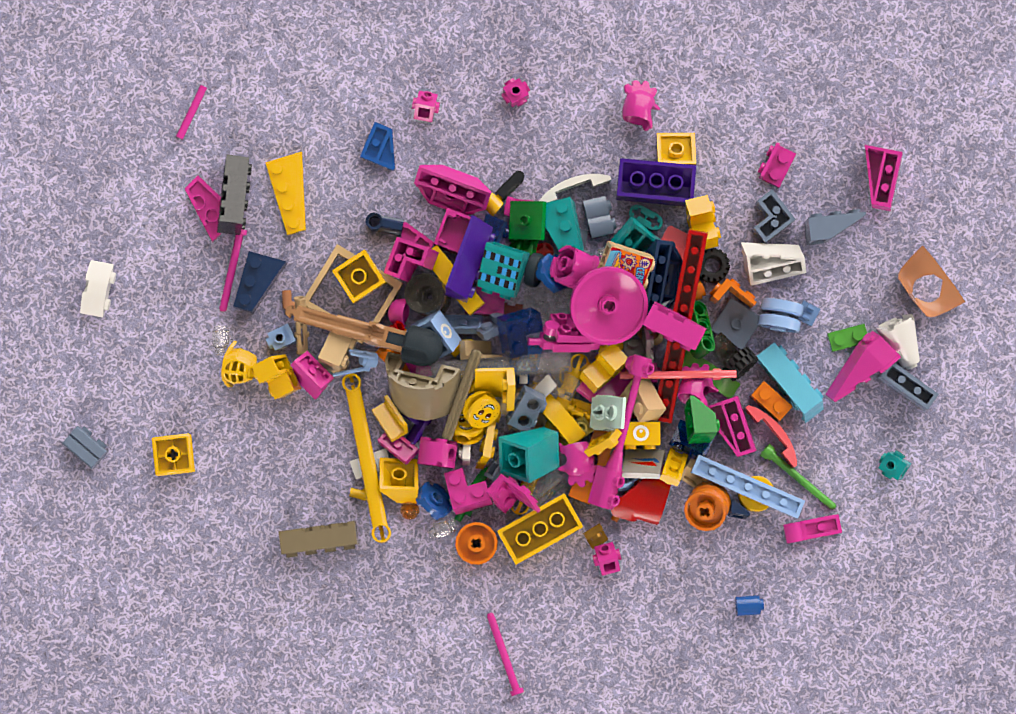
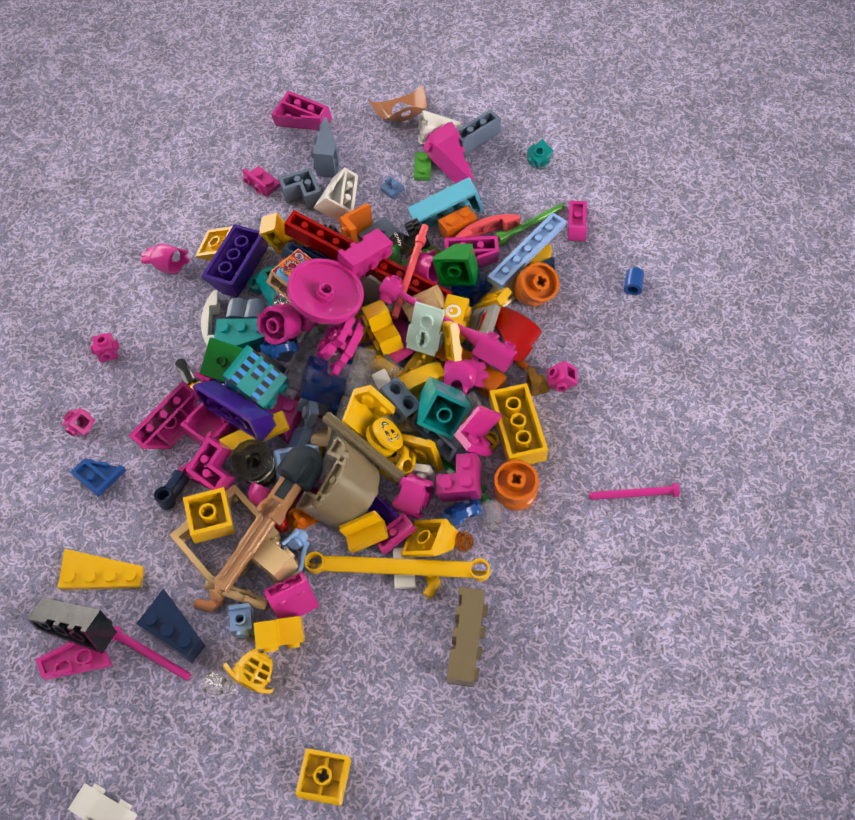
camera: 65 degrees left, 25 degrees down
light blue wheel [757,298,804,333] -> none

